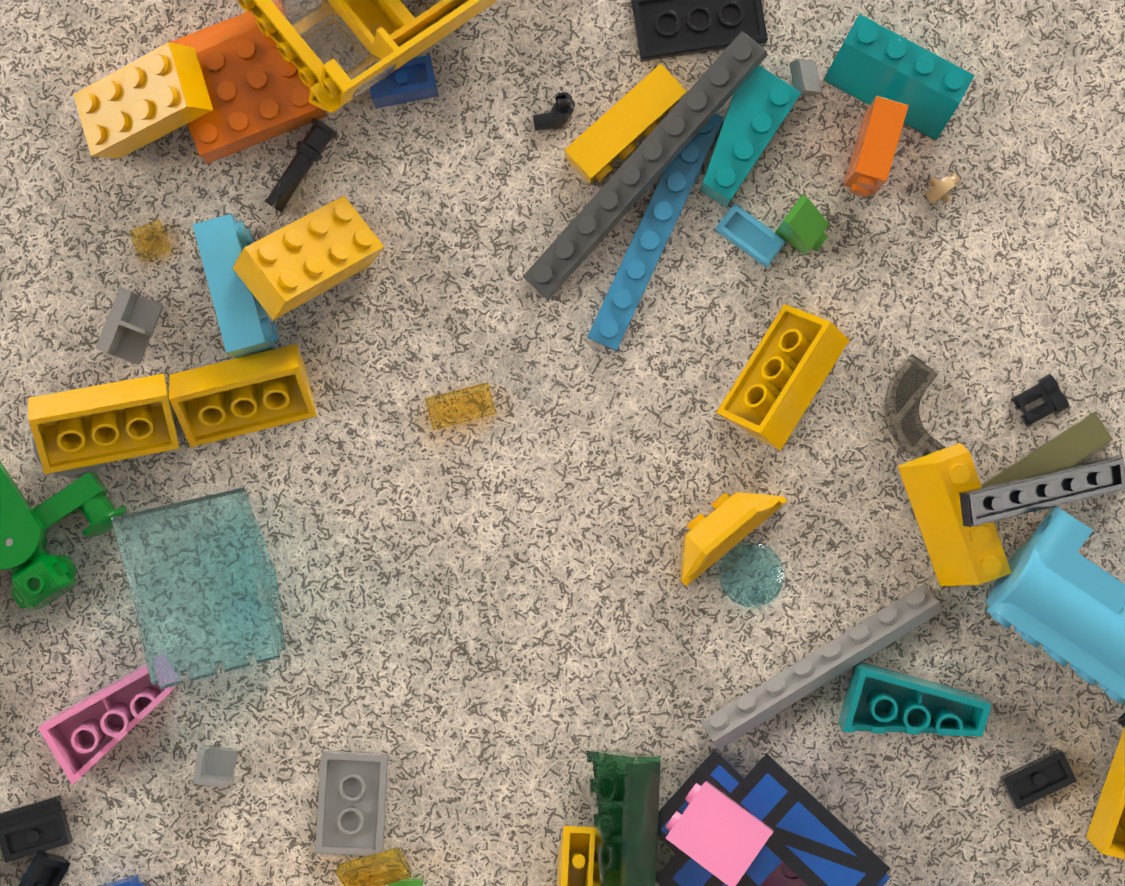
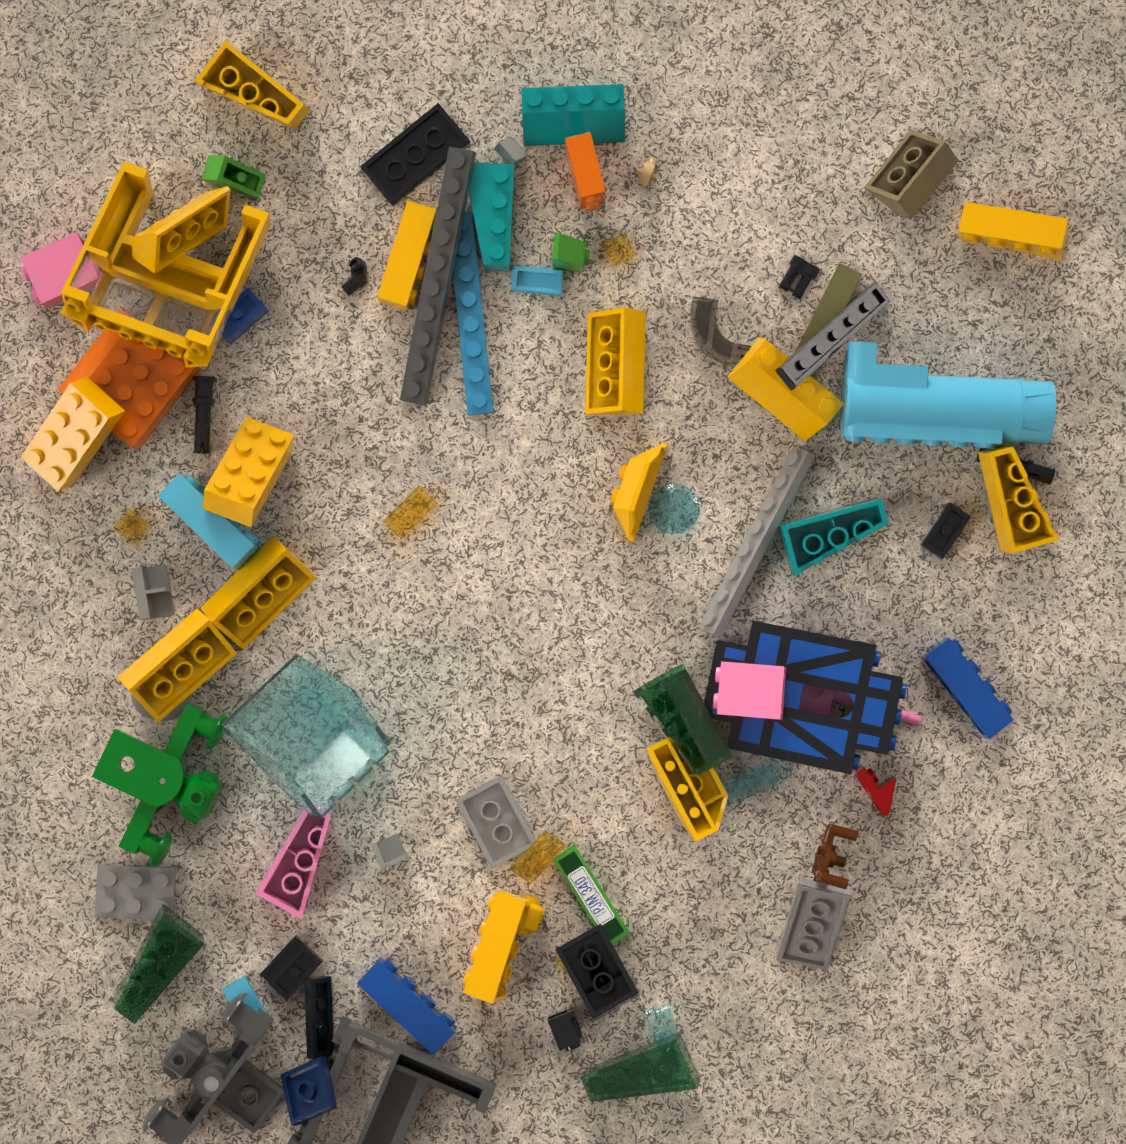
camera: 25 degrees left, 0 degrees up
none -> clear yellow tile [602,233,636,267]

